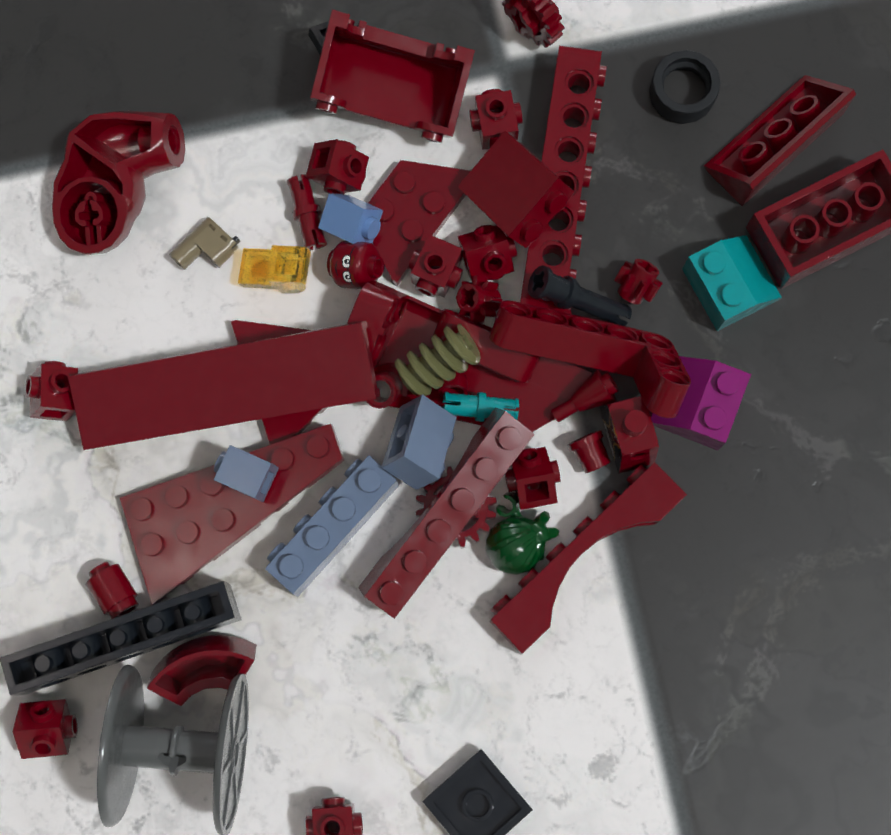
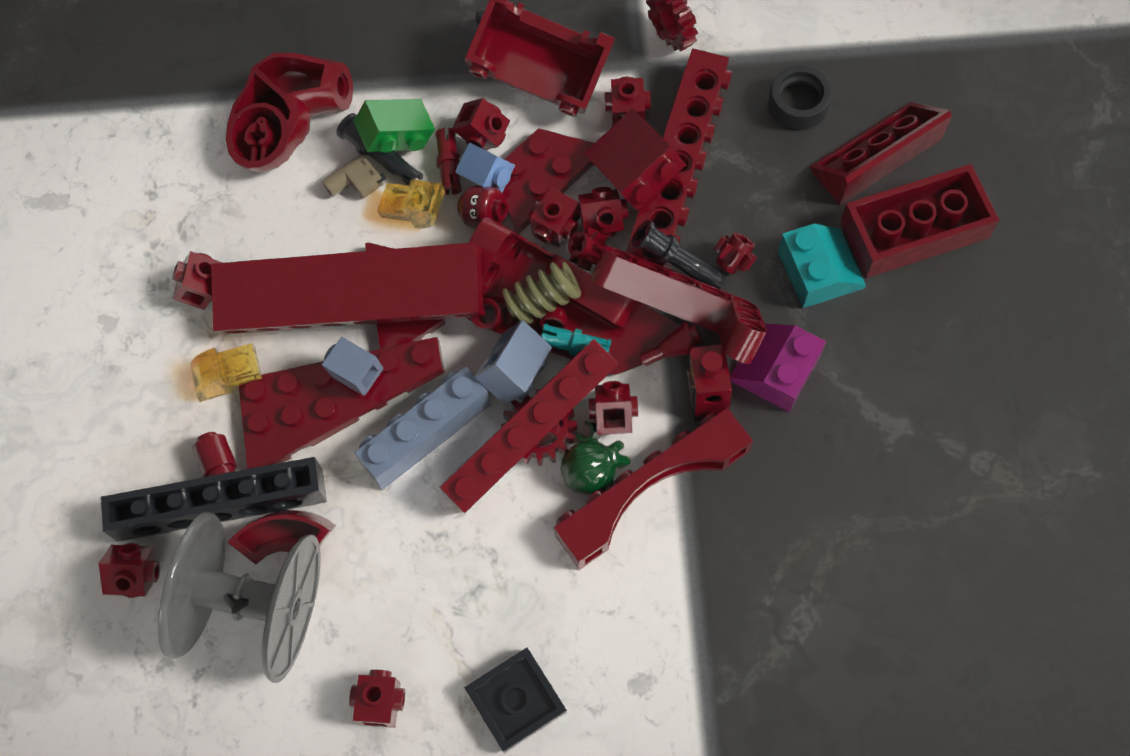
camera: 10 degrees right, 10 degrees down
dark red piece [567,429,611,474] -> none
none -> clear yellow brick [190,343,262,402]
none -> black pin [336,113,423,190]
none -> green brick [354,99,435,153]

